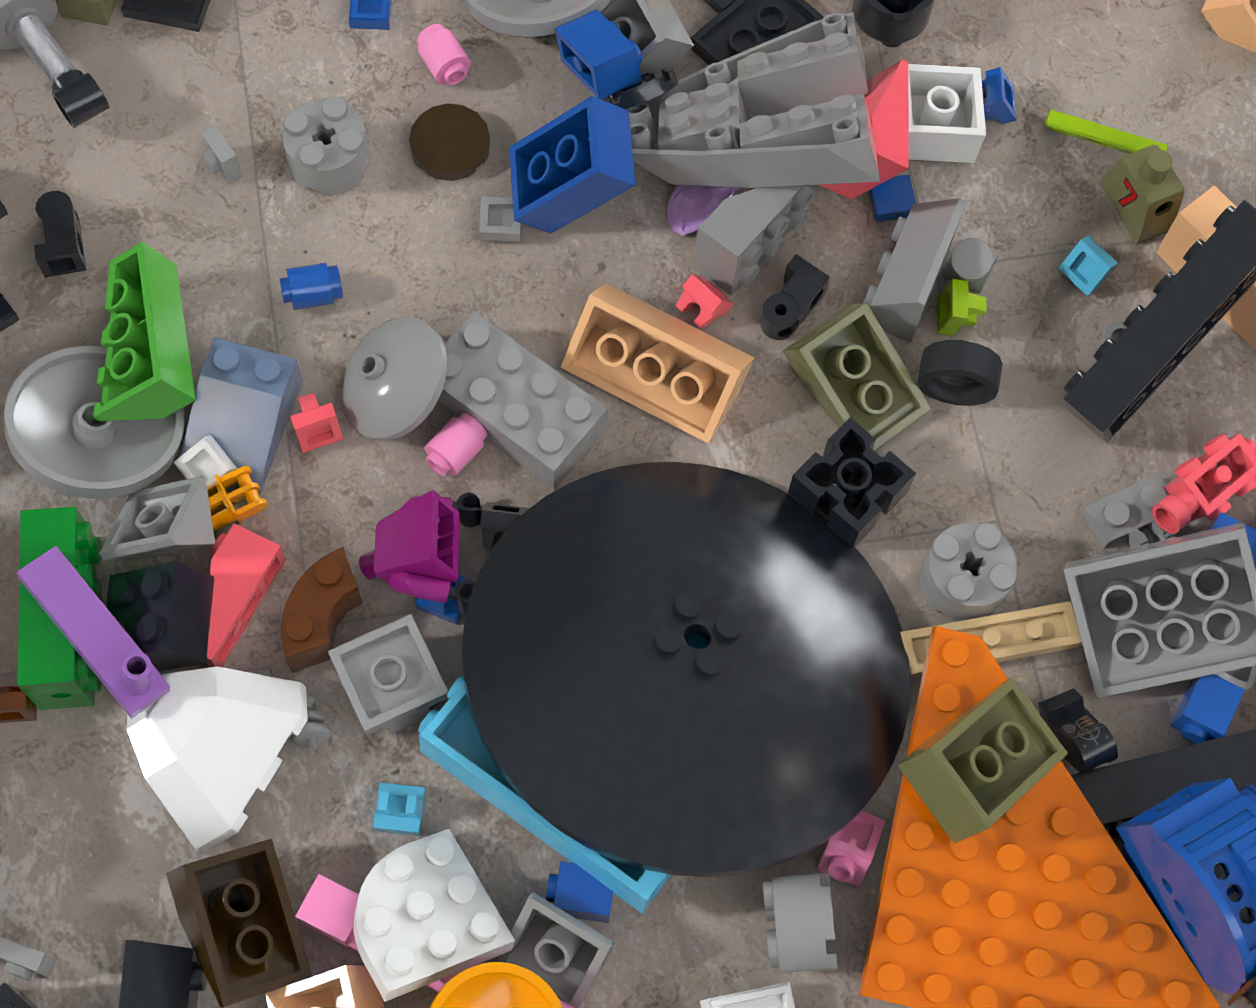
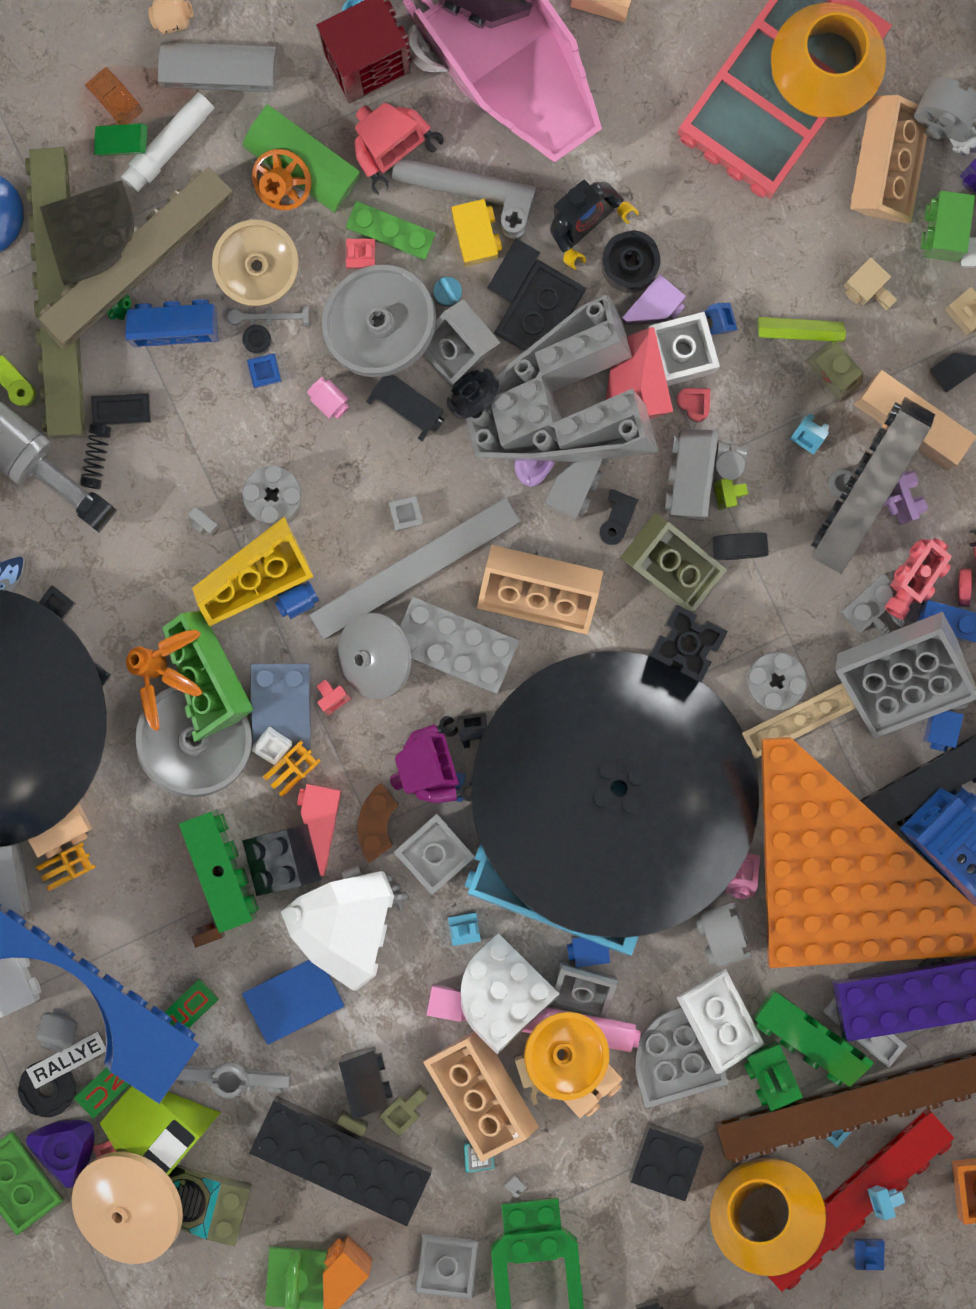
camera: 10 degrees left, 20 degrees up
medium lavender piece [17,546,170,719] -> none
black leg [34,191,87,278] -> none
light grey slope [99,476,215,560] -> none
dark brown slope [166,839,312,1008] -> none
dark brown tile [409,103,491,181] -> none
bright pink brick [424,412,488,476] -> none
blue brick [509,96,635,233] -> none
blue brick [555,10,642,100] -> none
coral tile [676,274,735,328] -> none
blue tile [869,174,916,221] -> none
olive slope [897,677,1068,843] -> none
black leg [1038,688,1118,774] -> none
none -> black piece [79,424,112,490]
none -> orange plant [126,630,202,731]
none -> yellow wedge [192,516,313,627]
none -> blue tile [242,959,345,1045]
none -> light grey tile [309,497,521,640]
none -> black brick [366,375,445,442]
none -> lavender slope [622,274,686,325]
none -> coral tile [676,388,710,422]
none -> tan brick [843,257,897,311]
none -> lavender hips [883,471,928,525]

